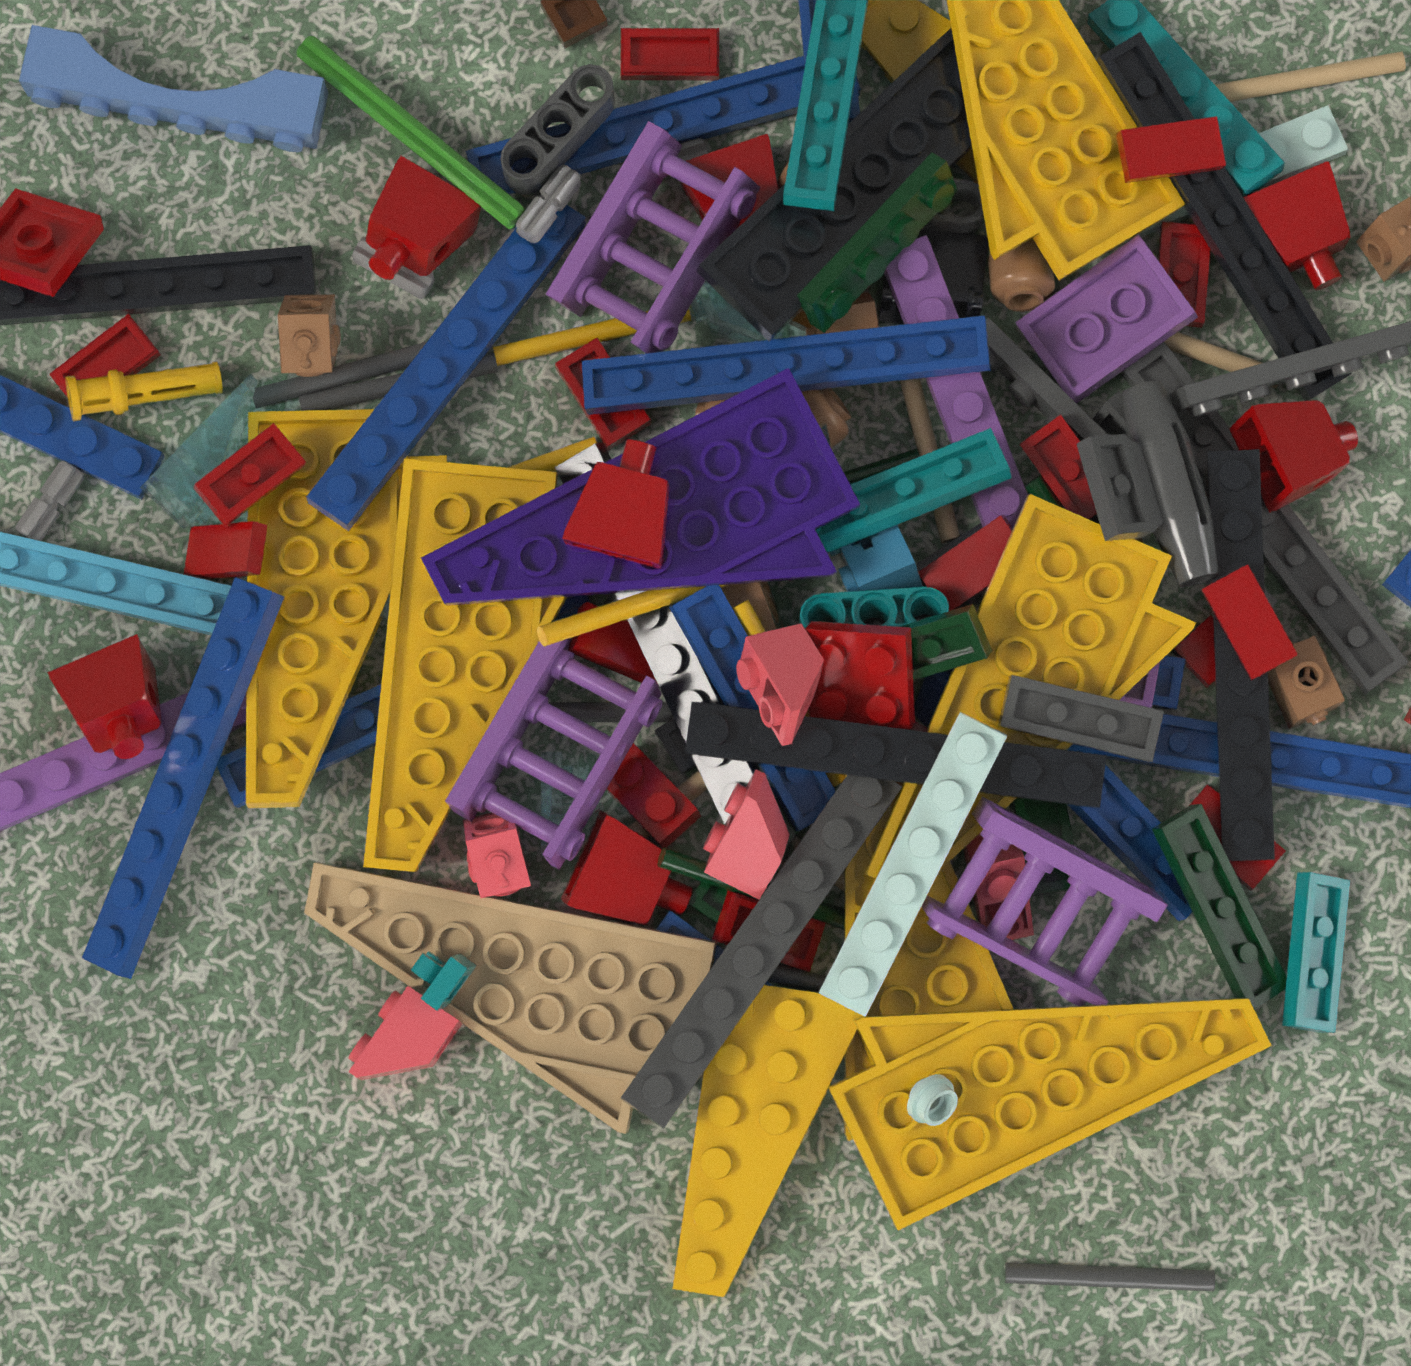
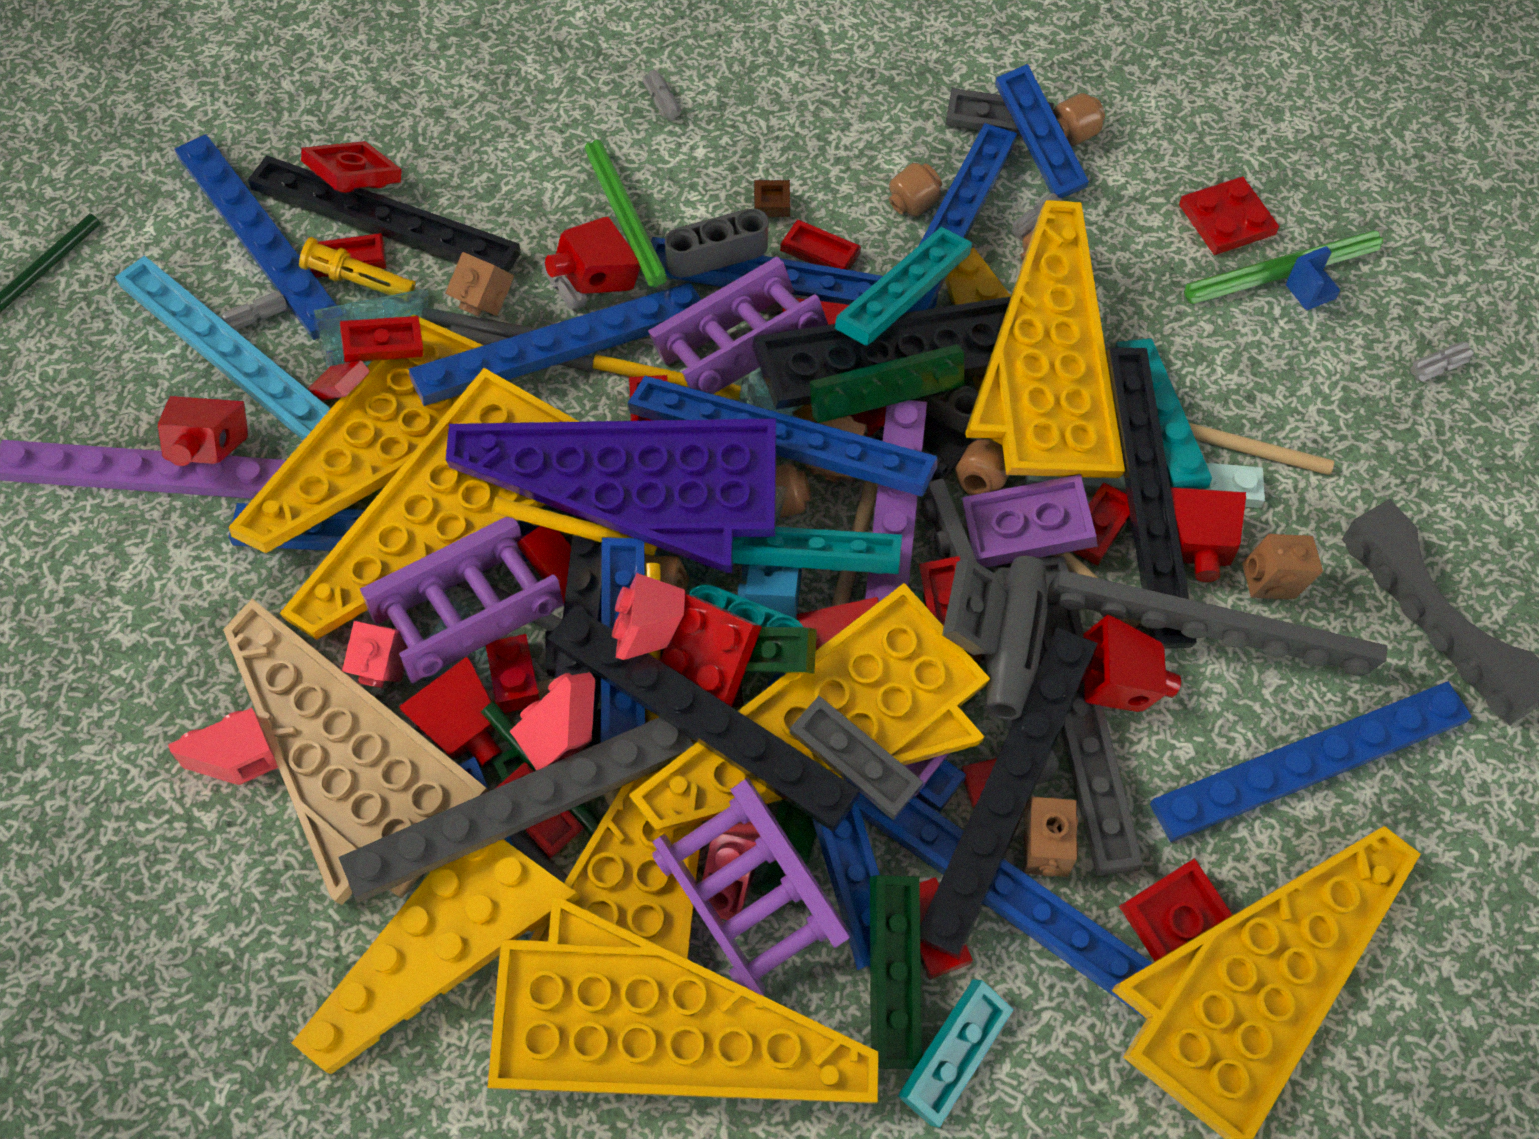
camera: 25 degrees right, 20 degrees down
medium blue arch [19,25,328,152] -> none
blue plate [82,577,285,979] -> none
teal tile [411,951,477,1011] -> none
light grey piece [516,165,581,243] -> none
red torso [562,439,670,569] -> none
light aqua plate [819,712,1007,1017] -> none
light aqua plate [907,1074,958,1126] -> none
red tile [1116,116,1226,183] -> none
red tile [1201,564,1298,681] -> none

